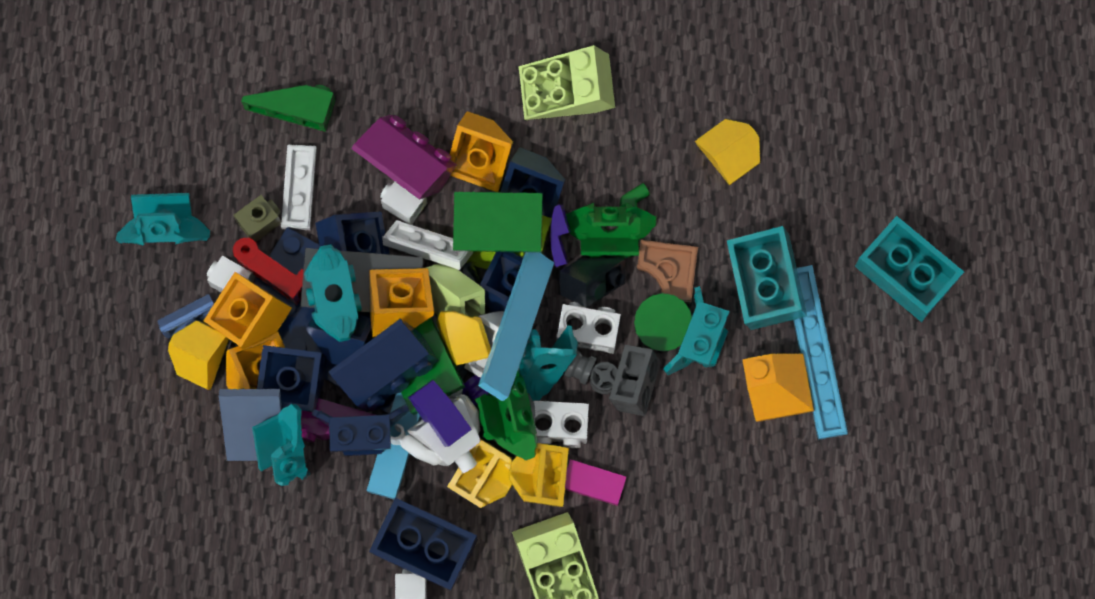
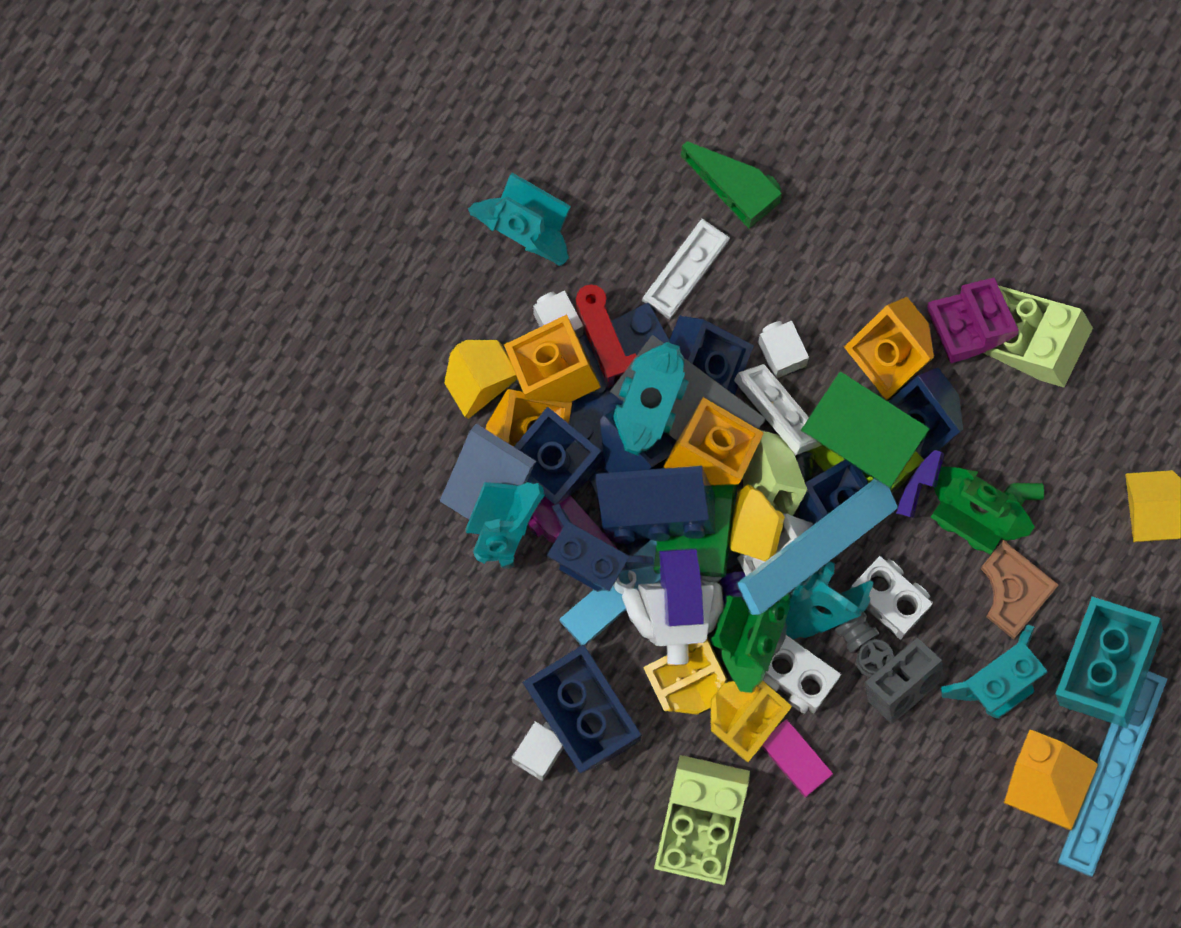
camera: 30 degrees right, 0 degrees up
medium blue slope [157,294,214,338] -> none
olive brick [233,195,281,242] -> none
magenta slope [351,115,457,200] -> none
black slope [560,257,626,308] -> none
green tile [634,293,692,351] -> none
none -> magenta slope [927,278,1019,363]

